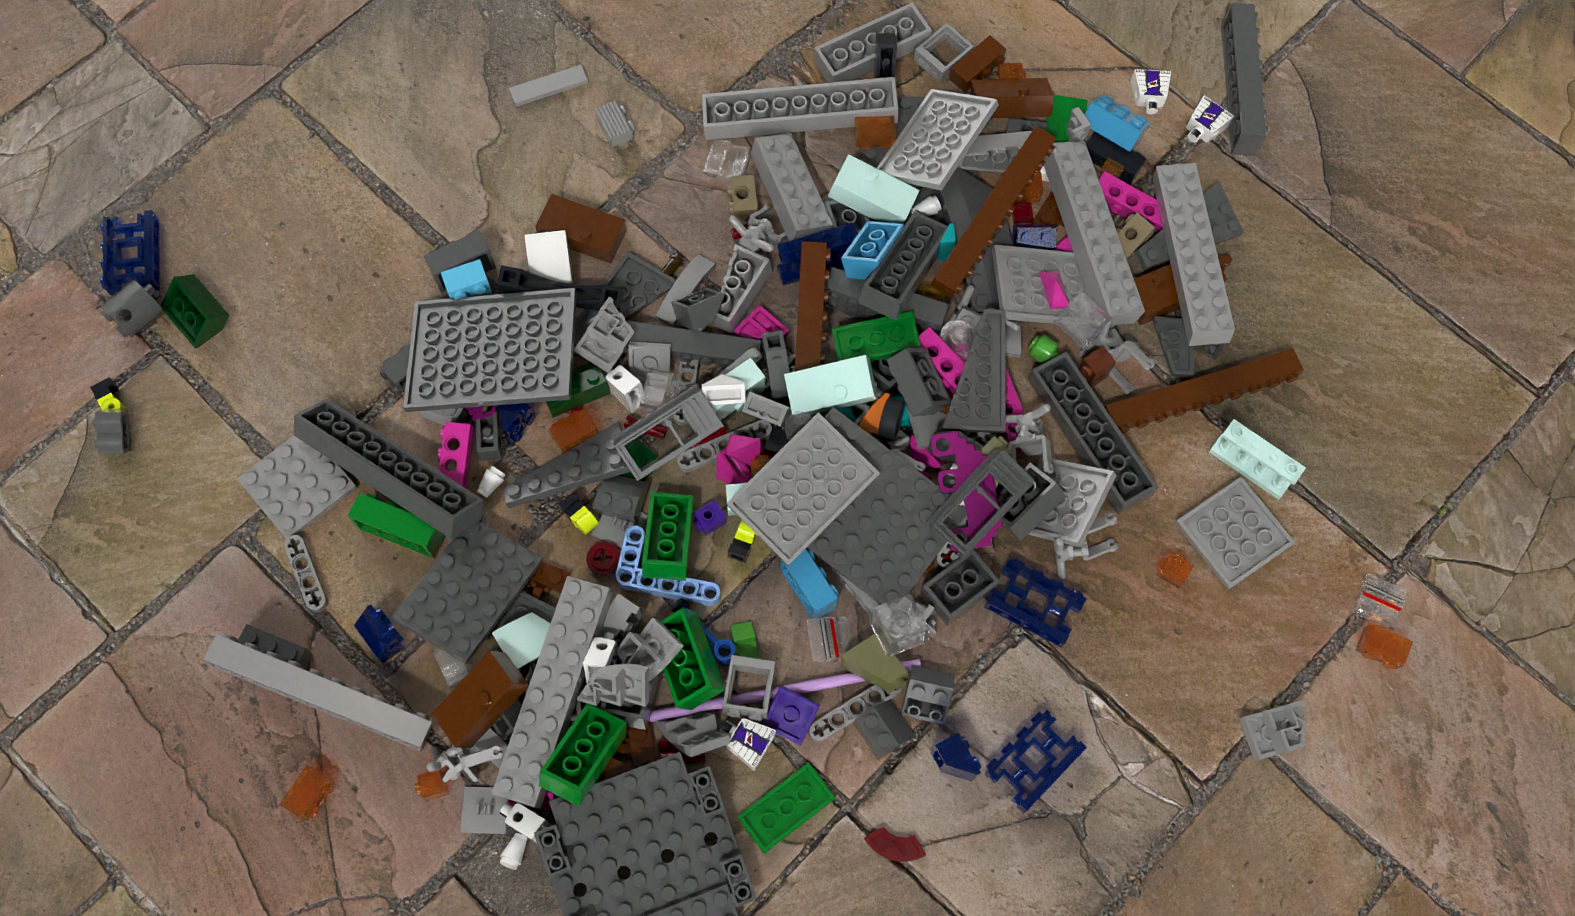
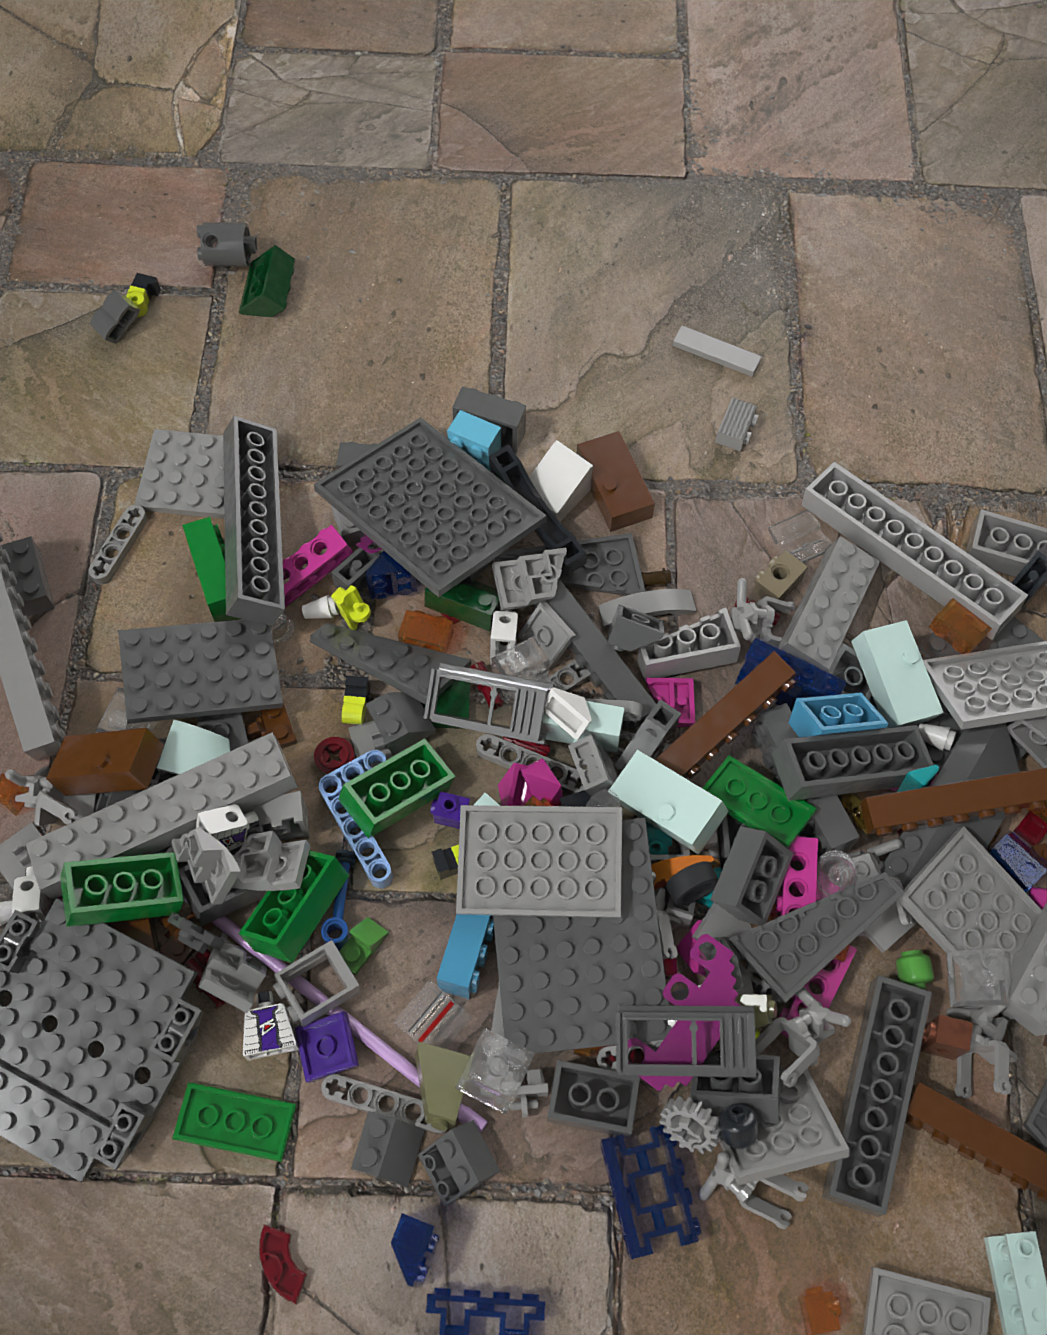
camera: 50 degrees right, 5 degrees down
clear blue fence [100,210,160,296] -> none
clear blue slope [354,604,405,664] -> none
dark pink slope [1040,271,1070,309] -> none
none -> dark grey plate [167,912,225,954]
none -> neon yellow hips [331,585,371,630]
none -> light grey gear [660,1096,721,1154]
none -> black head [719,1104,758,1149]

